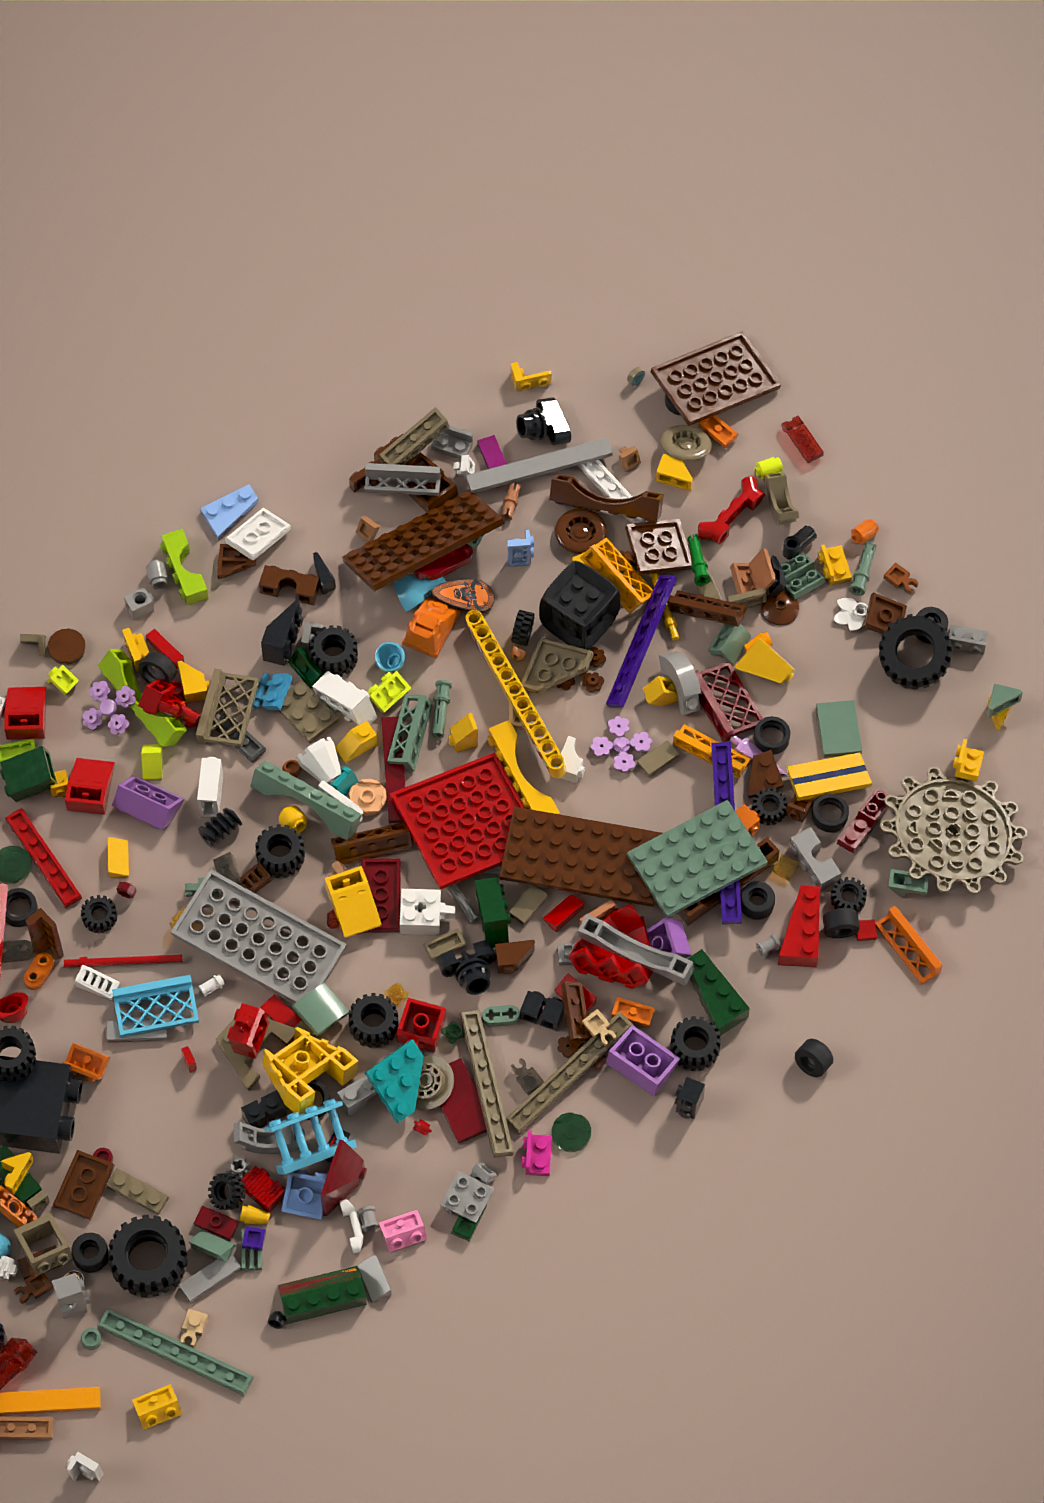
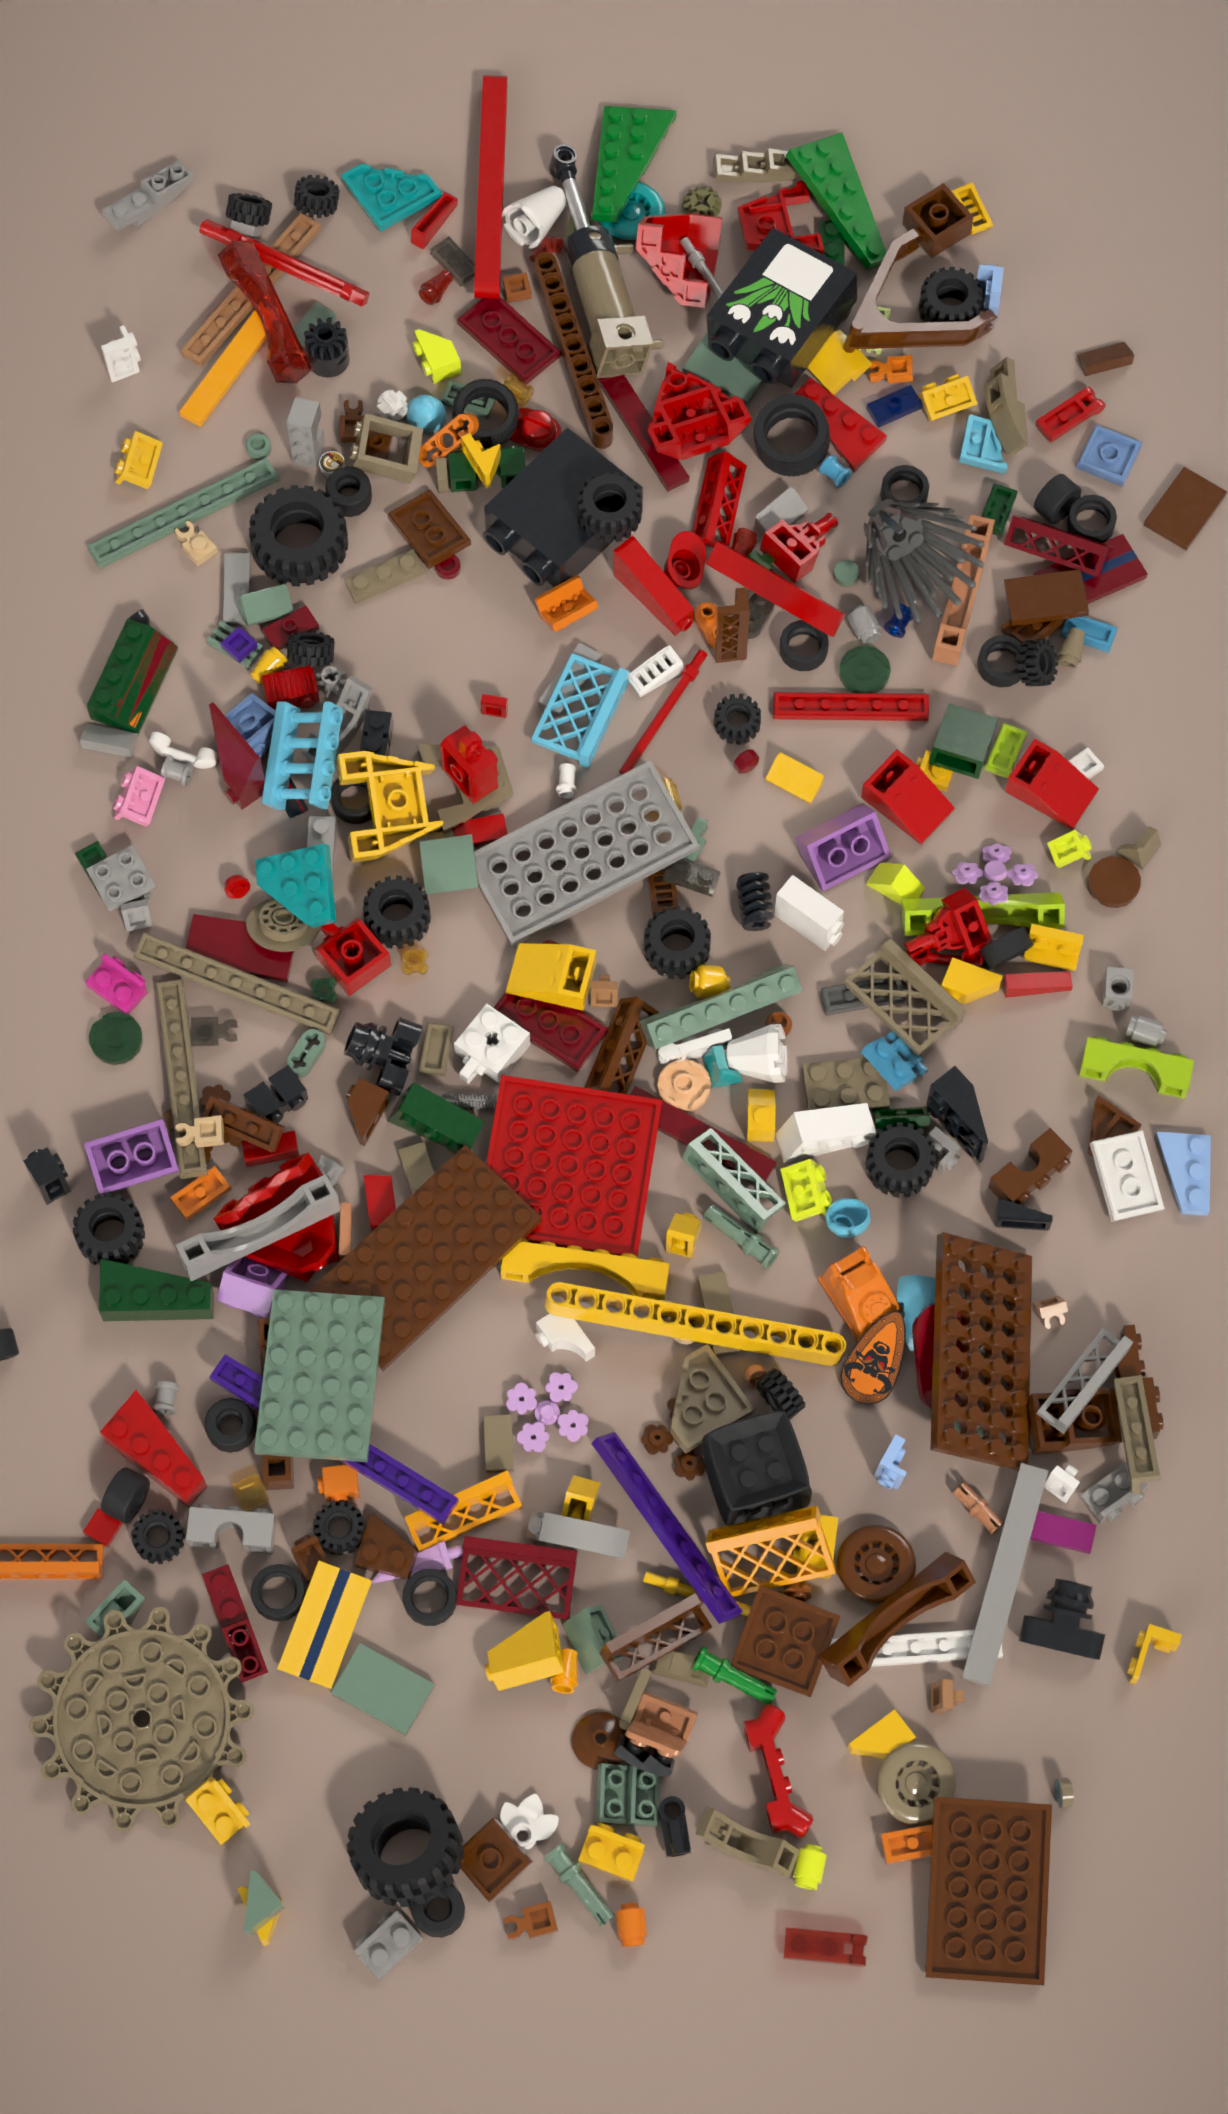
camera: 125 degrees right, 5 degrees up
none -> red slope [613,535,694,636]
none -> dark tan tile [698,1272,741,1356]

